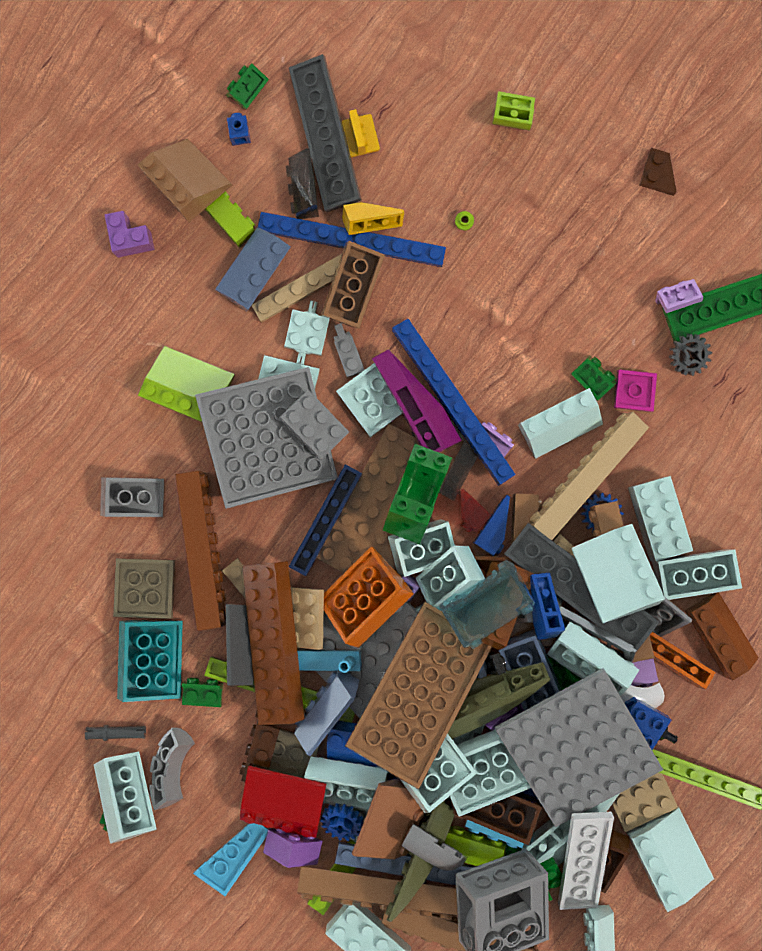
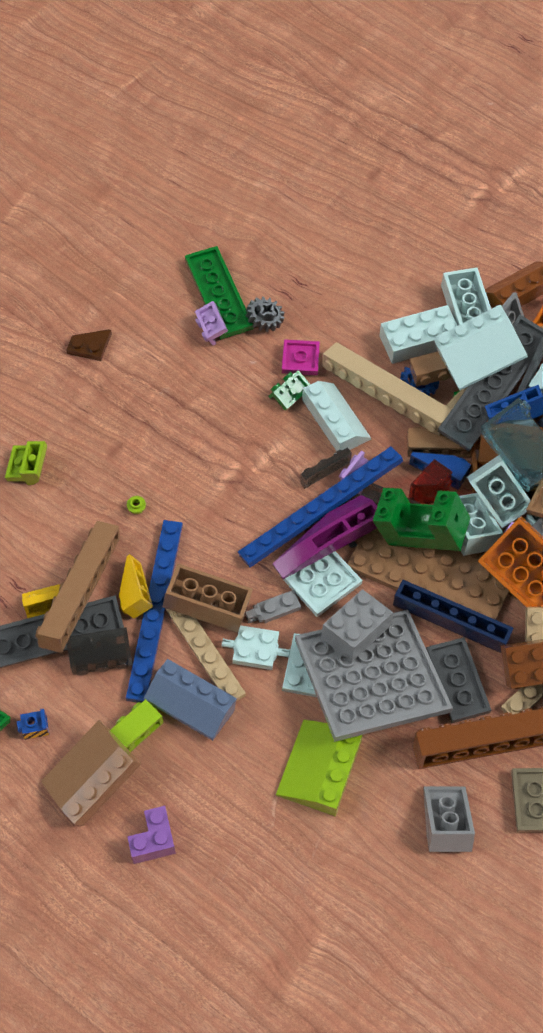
camera: 95 degrees left, 25 degrees down
none -> medium nougat brick [36,521,120,653]
none -> clear smoke plate [300,447,352,489]
none -> dark grey plate [426,637,491,723]

